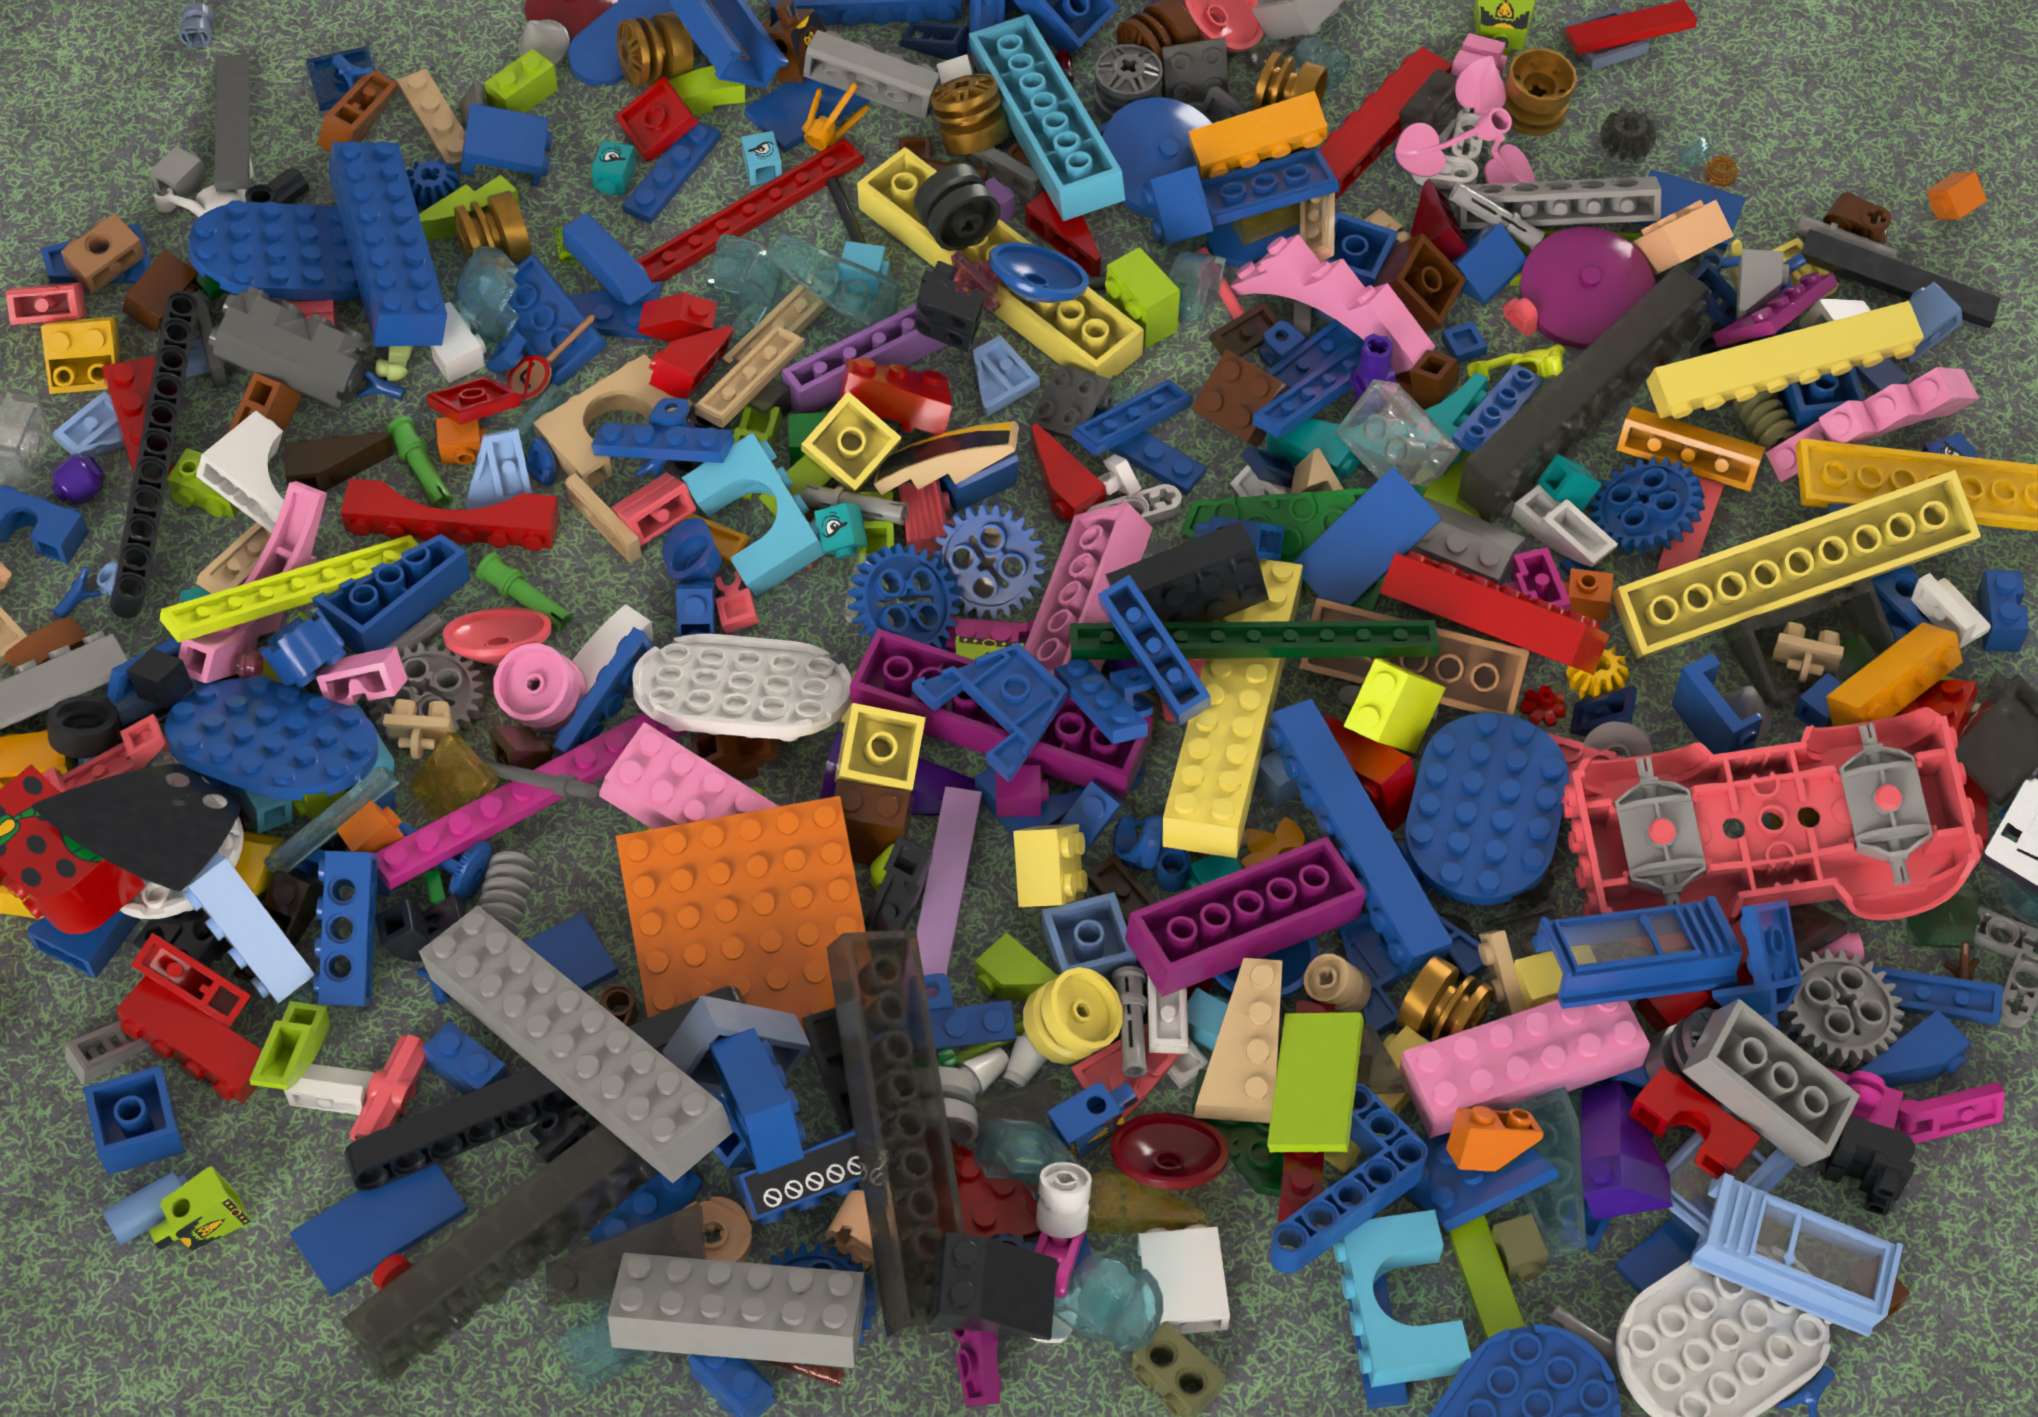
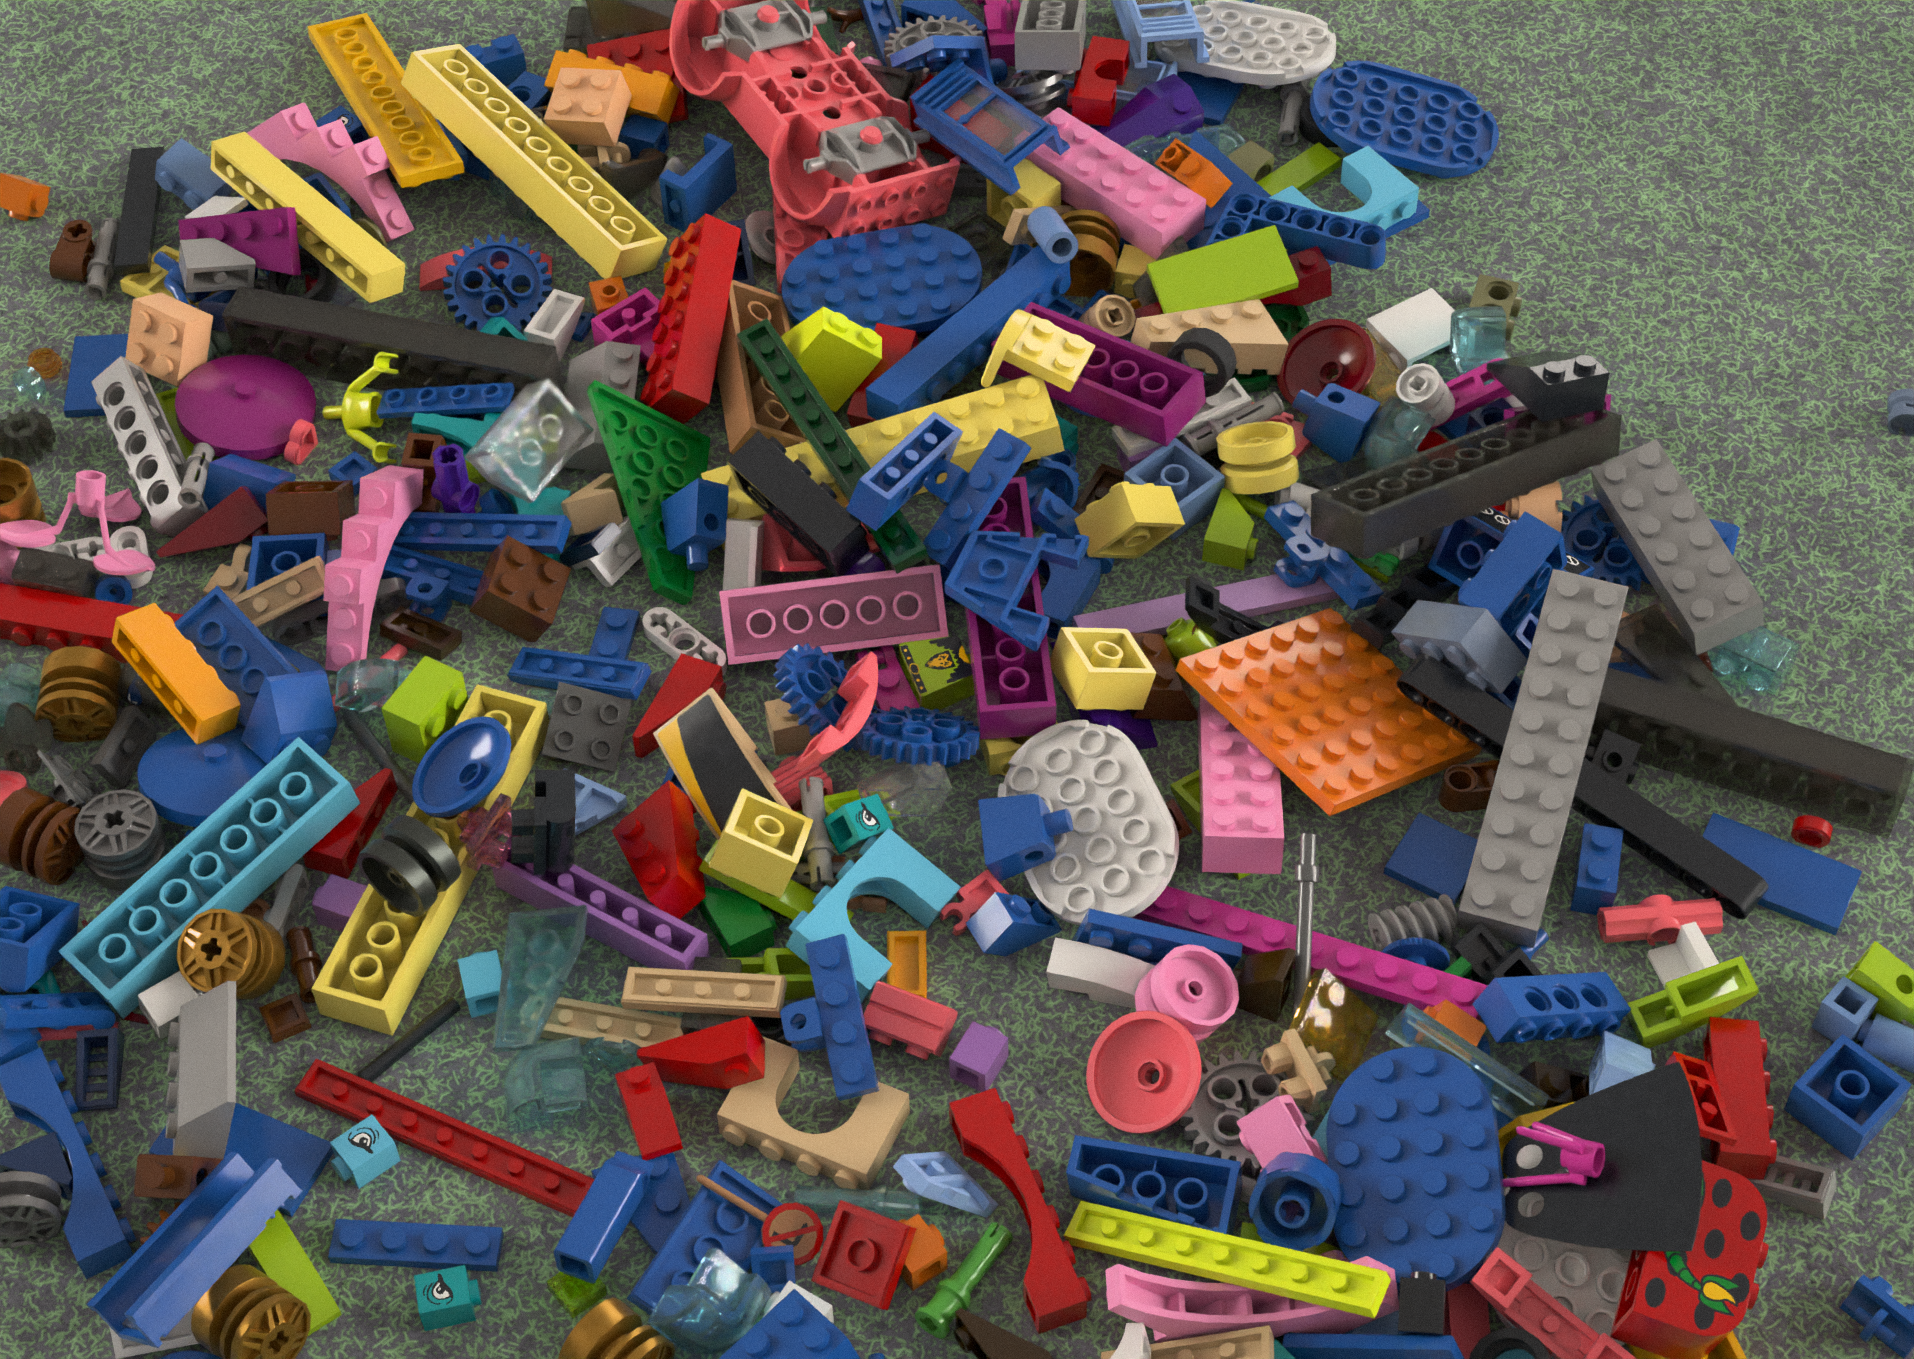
camera: 115 degrees left, 5 degrees down
bright green pin [476,552,573,633] -> none
blue tile [525,437,557,486] -> none
tan tile [565,473,642,563] -> none
red tile [614,76,699,162] -> none
blue piece [662,517,722,581] -> none
light orange plant [801,83,869,151] -> none
magenta brick [996,765,1049,817] -> none
white tile [1098,454,1142,496] -> none
blue tile [1293,467,1443,606] -> none
light orange brick [1616,406,1766,492] -> none
white panel [1911,573,1991,648] -> none
none -> light nougat brick [544,68,632,147]
none -> coral slope [796,651,878,771]
none -> medium lavender brick [949,1021,1008,1092]
none -> blue torso [978,794,1073,882]
none -> light yellow piece [981,309,1096,392]
none -> medium blue brick [1027,206,1078,264]
none -> black tyre [1167,328,1237,397]
none -> dark pink plant [1502,1121,1605,1187]
none -> medium blue brick [1811,976,1879,1042]

